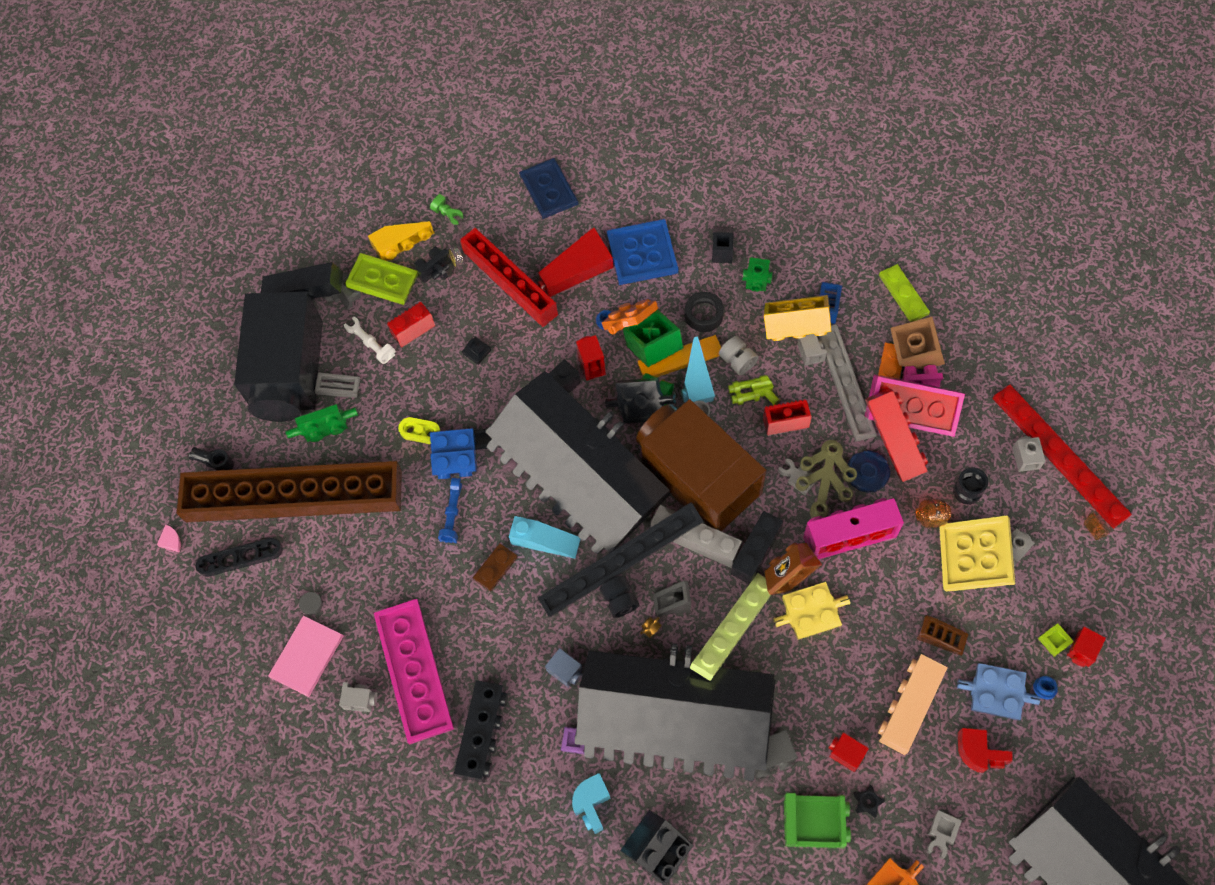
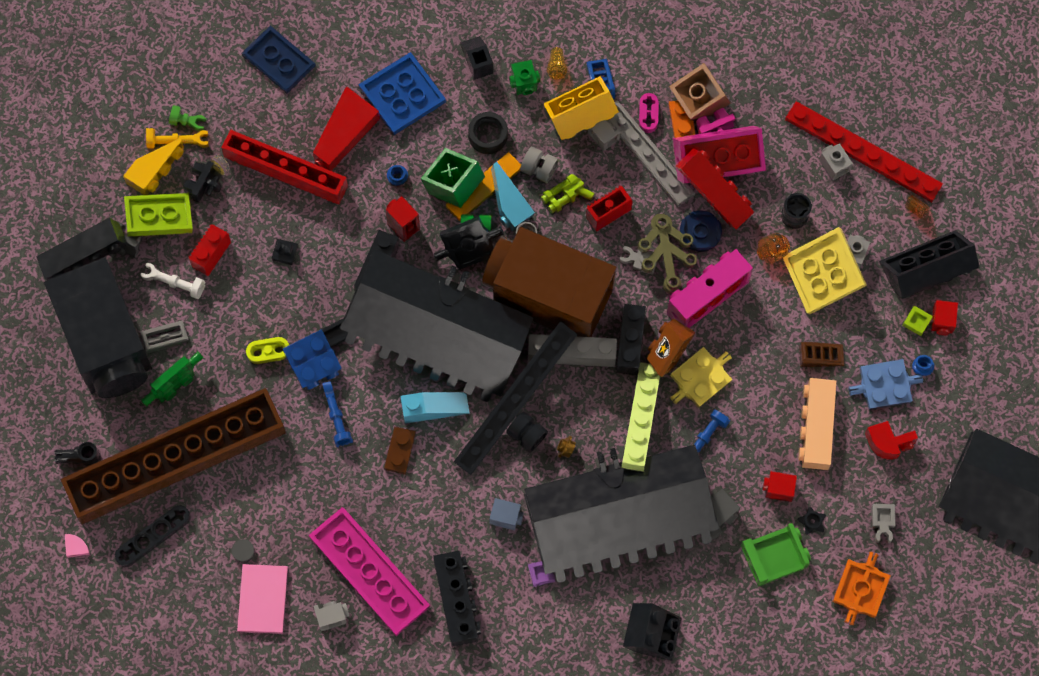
camera: 30 degrees left, 5 degrees up
medium azure brick [572,773,611,834] -> none
orange plate [601,299,659,335] -> none
dark grey slope [653,580,691,616] -> none
lime plate [879,264,930,322] -> none
none -> yellow piece [146,128,209,149]
none -> clear yellow cone [546,47,567,80]
none -> dark pink beam [639,93,659,133]
none -> blue piece [695,409,730,453]
none -> black slope [879,230,979,299]

